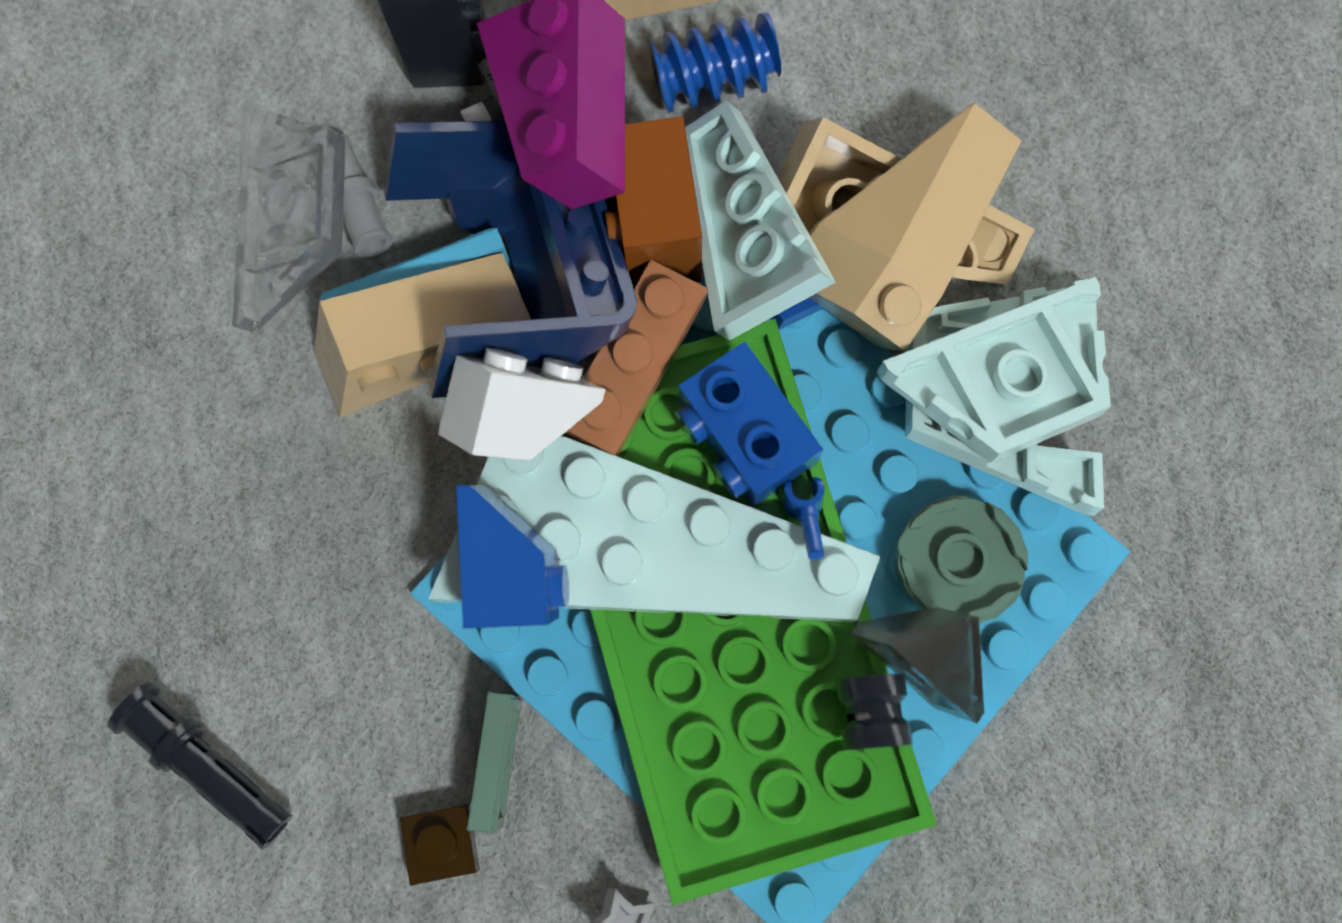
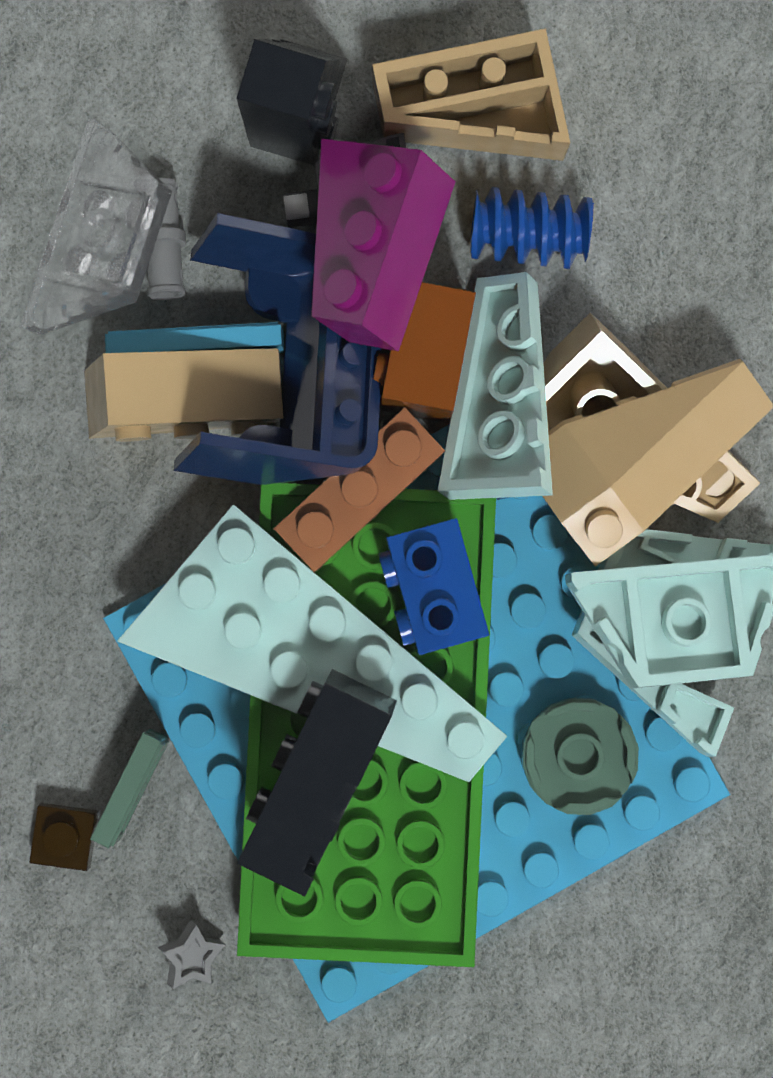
camera: 10 degrees right, 10 degrees up
white slope [438,349,606,461] -> none
blue slope [456,485,569,629] -> none
blue hand [783,477,825,560] -> none
black wheel [835,674,913,750] -> none
clear smoke slope [851,607,985,724] -> none
none -> black wedge [237,669,397,897]

